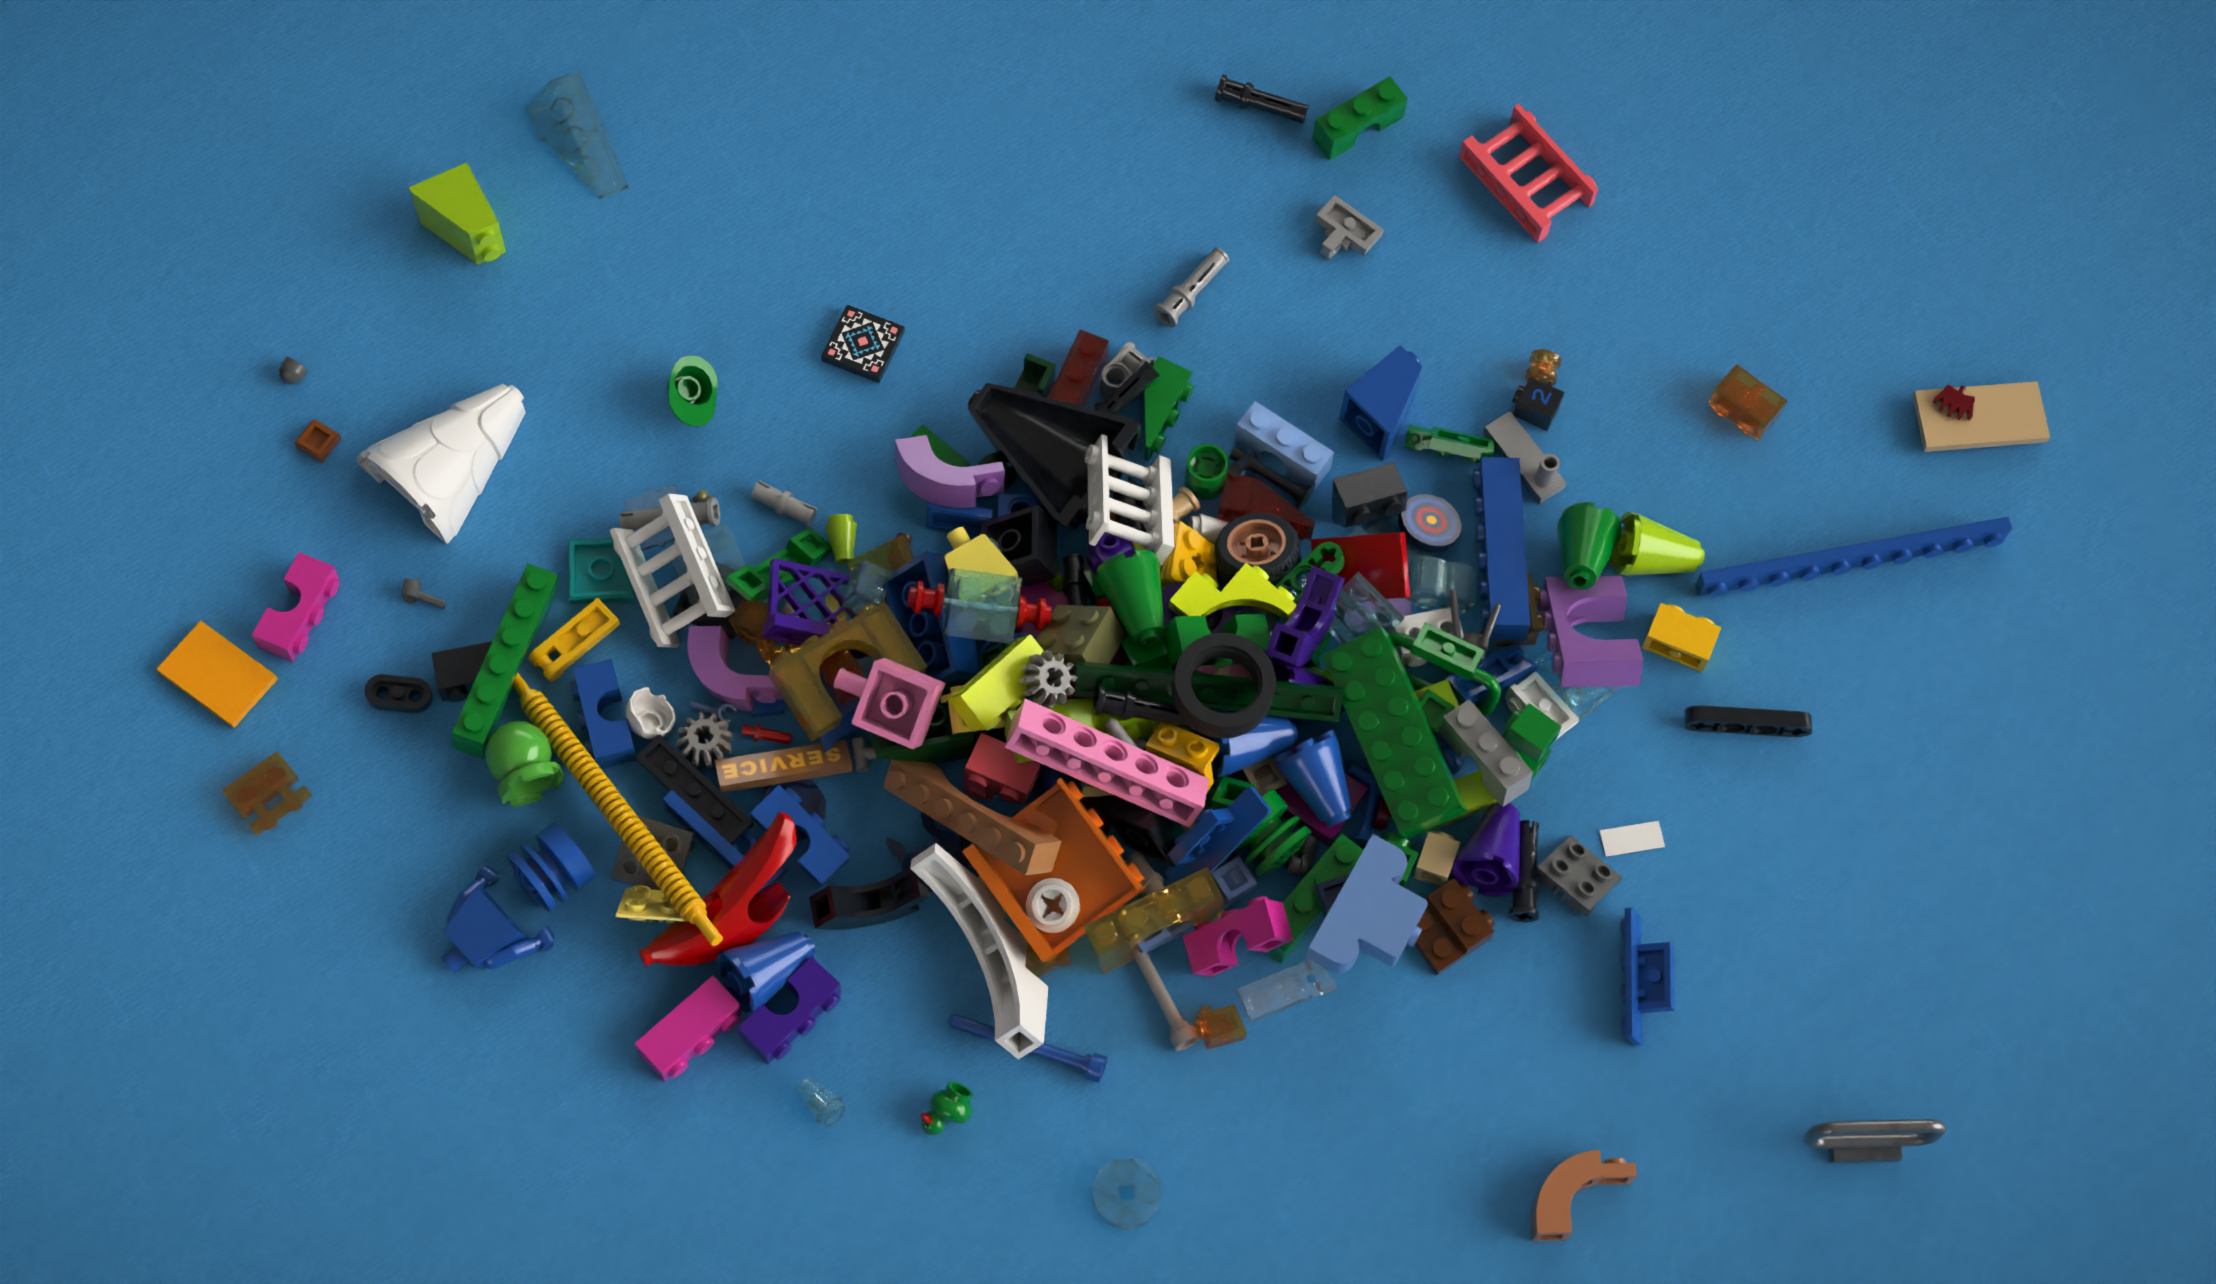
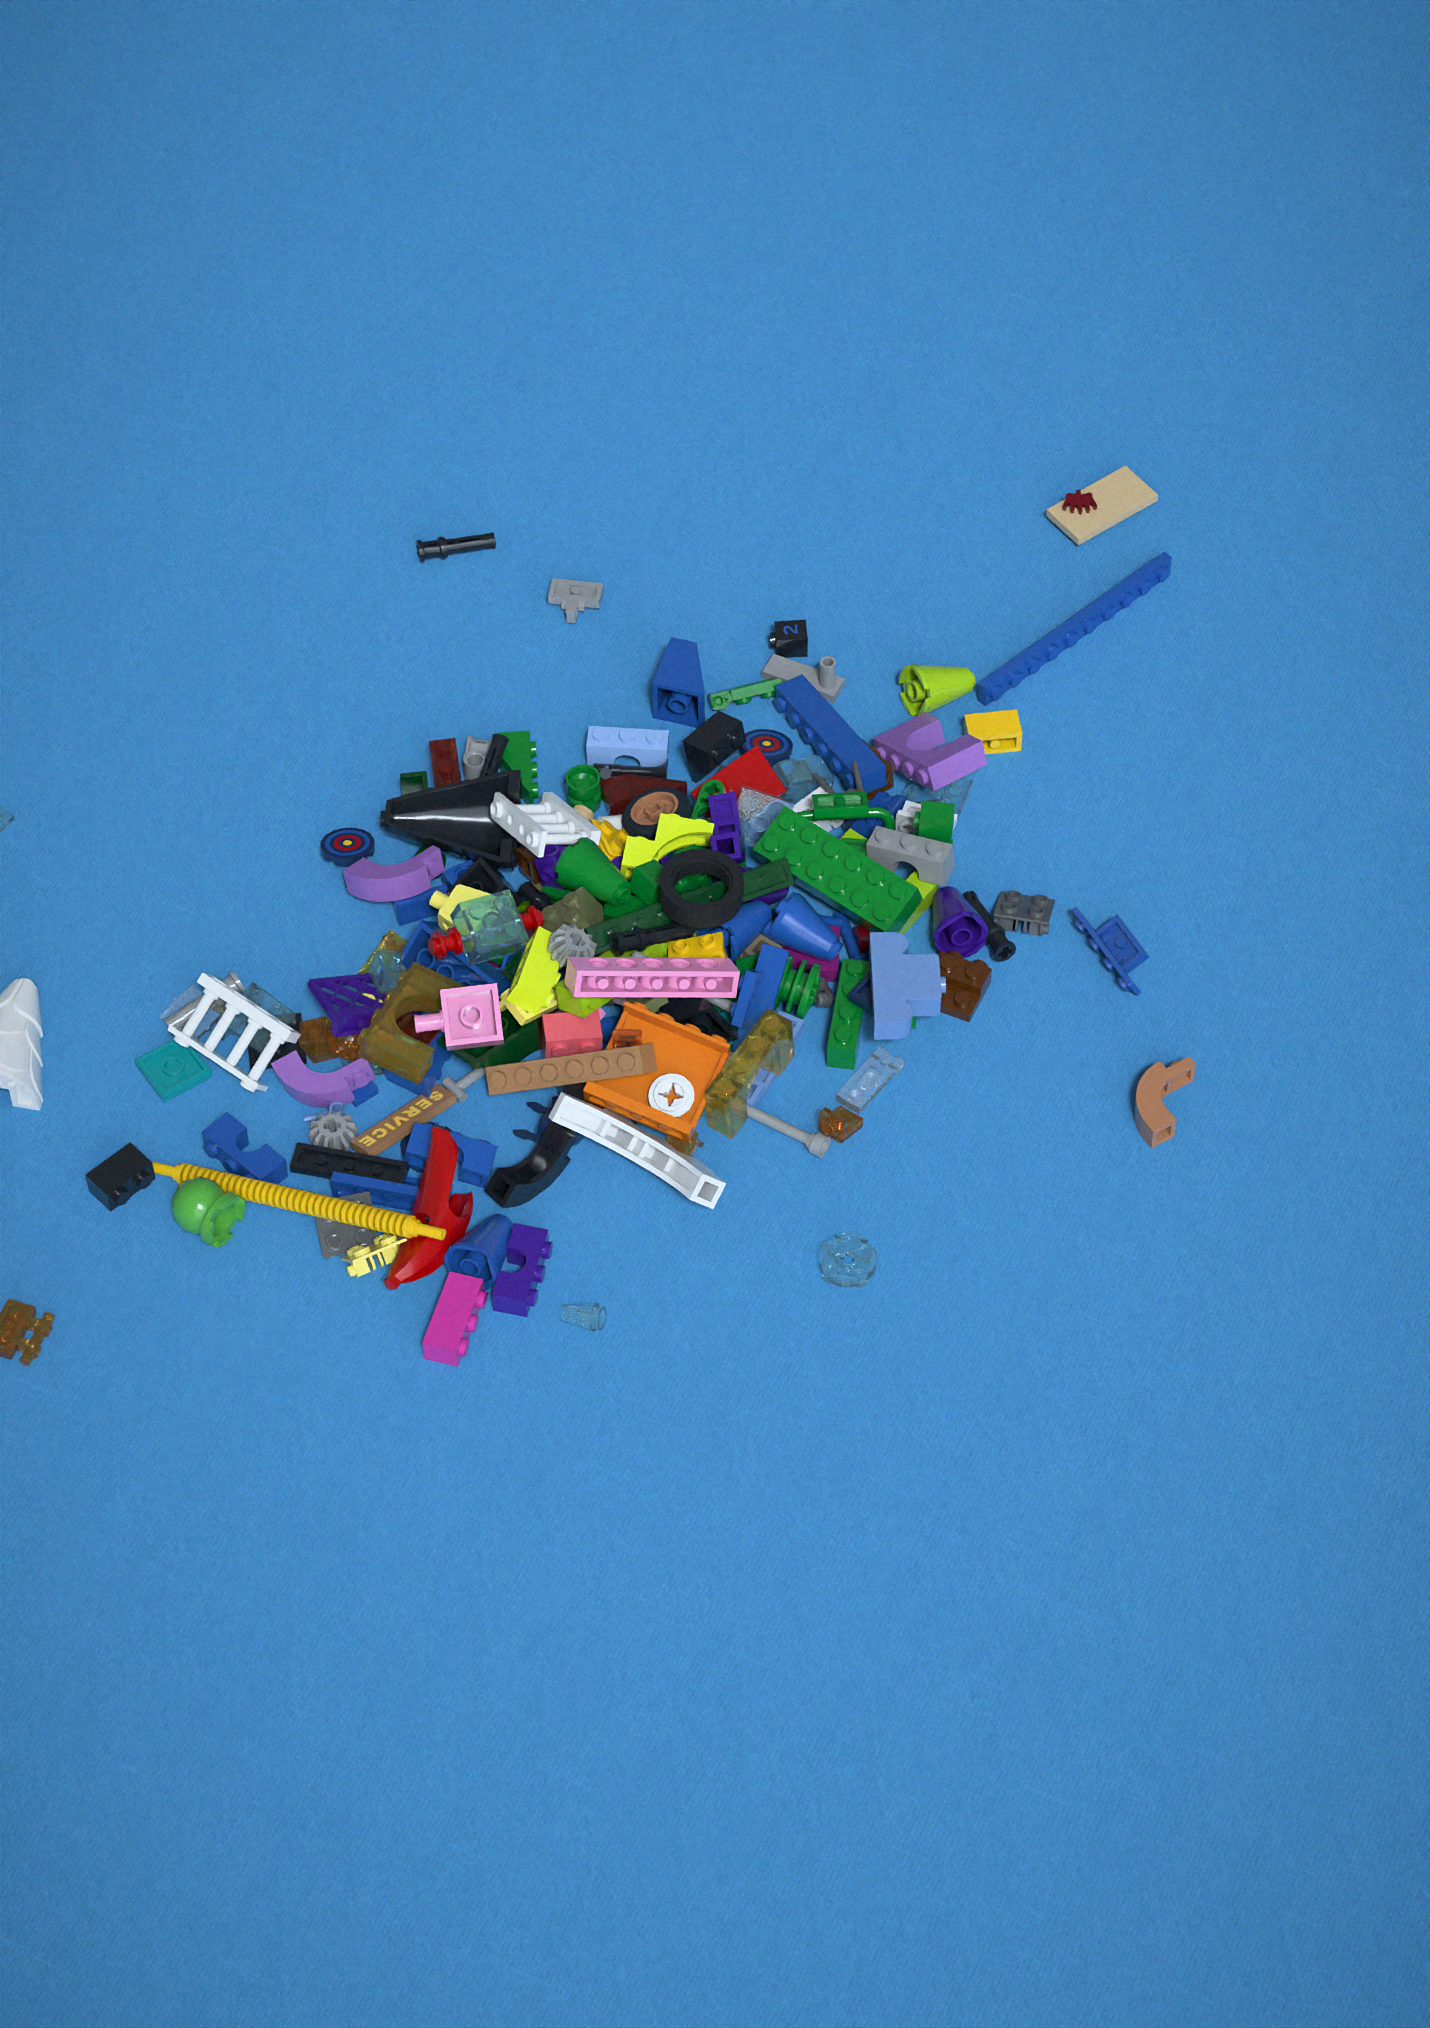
camera: 25 degrees left, 15 degrees down
black plate [364,674,433,713] -> none
dark grey hand [402,579,447,609] -> none
blue torso [441,866,555,972] -> none
green arch [452,563,558,759] -> none
blue wheel [506,822,596,913] -> none
yellow plate [528,598,620,682] -> none
white hair [625,687,675,740] -> none
green piece [667,355,717,427] -> none
green slope [725,527,832,602] -> none
red piece [741,722,791,745] -> none
light grey pin [751,480,818,526] -> none
black tile [821,305,905,383] -> none
lime cone [825,514,857,564] -> none
green animal [920,1081,973,1135] -> none
blue piece [948,1014,1108,1083] -> none
light grey pin [1153,247,1229,328] -> none
dark pink arch [1183,896,1293,977] -> none
green arch [1312,76,1408,160] -> none
tan brick [1413,832,1460,887] -> none
coral fence [1459,103,1598,243] -> none
clear orange wheel [1525,349,1562,386] -> none
green cone [1557,502,1622,590] -> none
white sticker [1599,821,1665,857] -> none
black beam [1685,705,1812,737] -> none
clear orange brick [1708,364,1787,440] -> none
flat silver bar [1804,1119,1947,1164] -> none
none -> dark blue tile [321,828,375,866]

